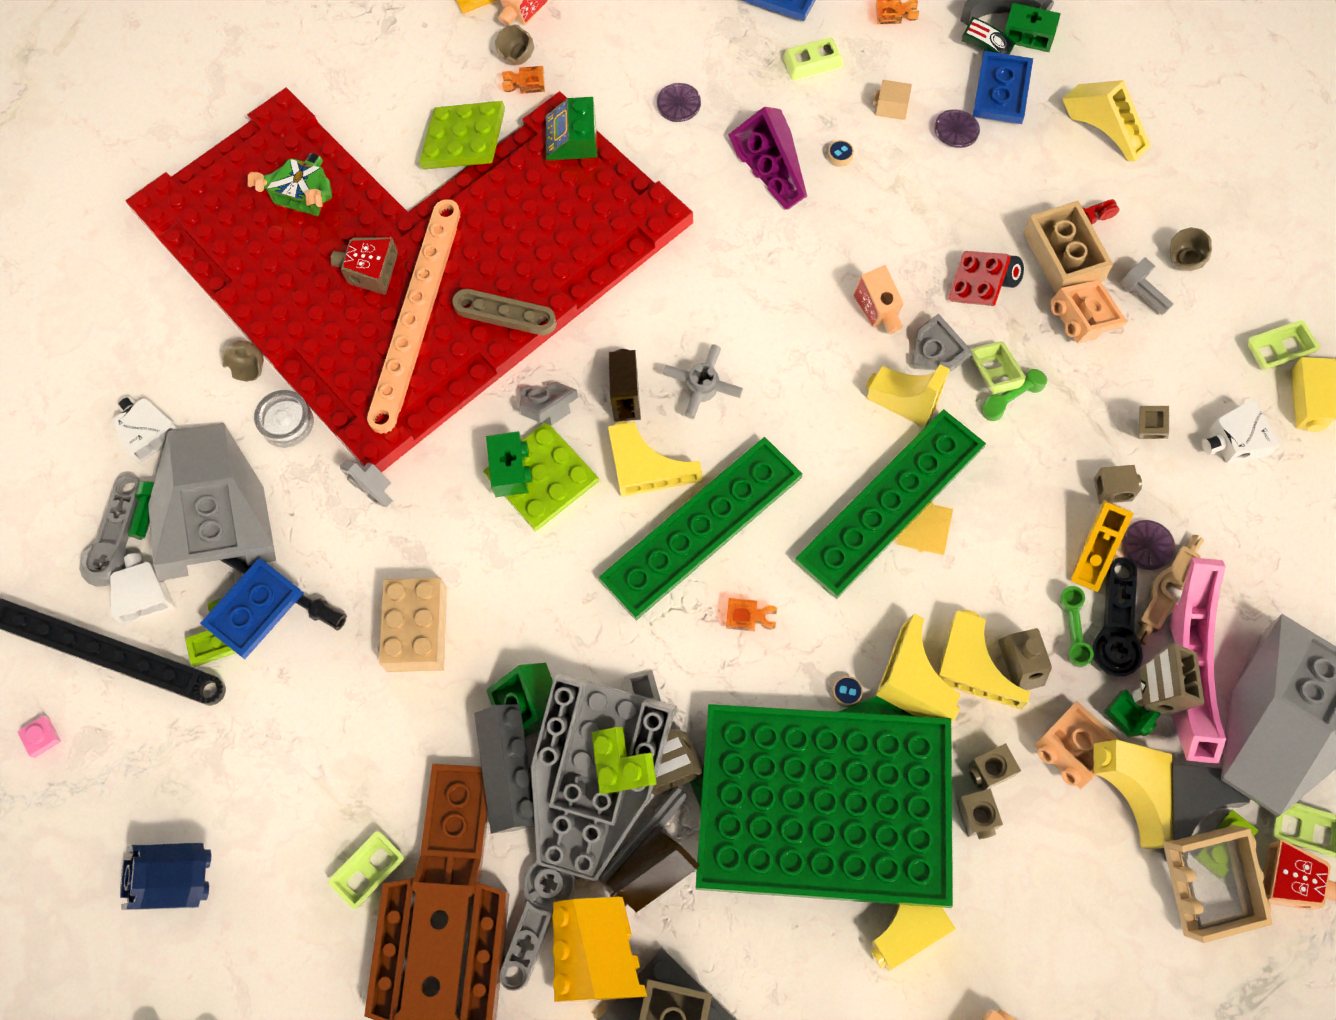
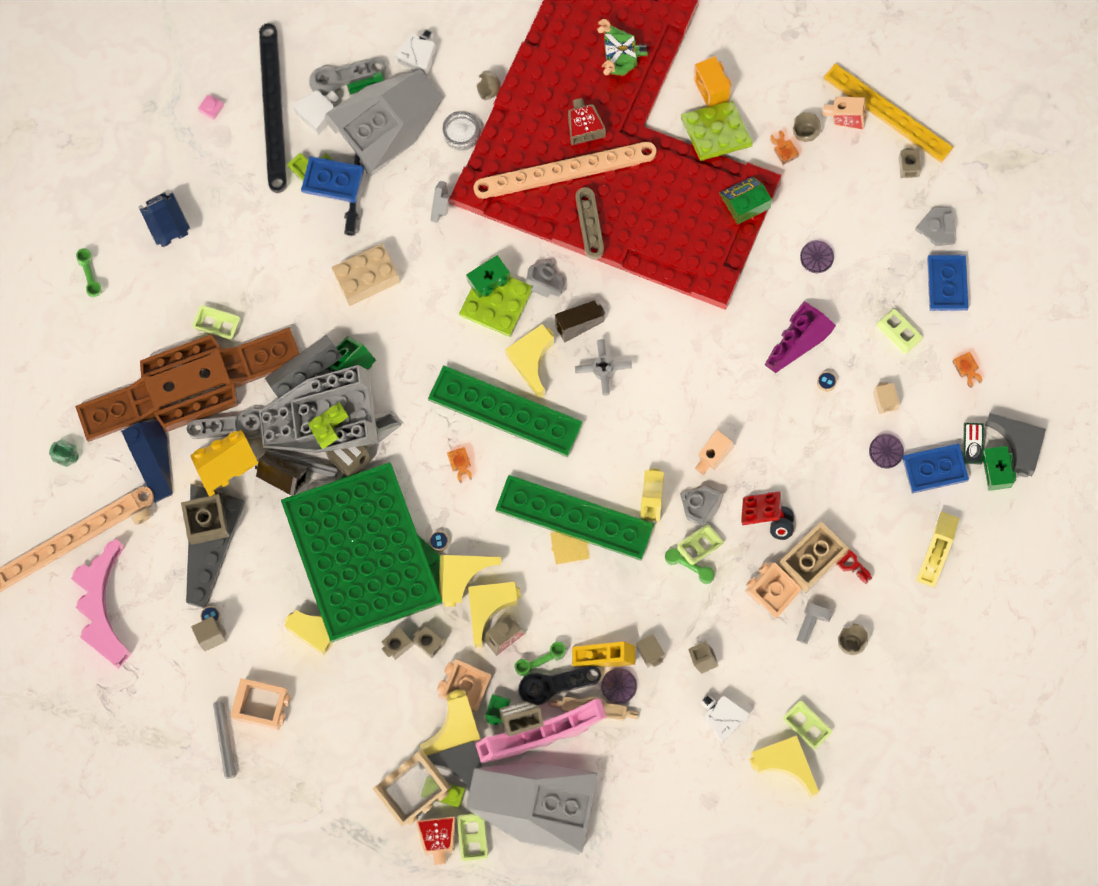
camera: 65 degrees right, 5 degrees up
none -> light orange brick [694,56,732,107]

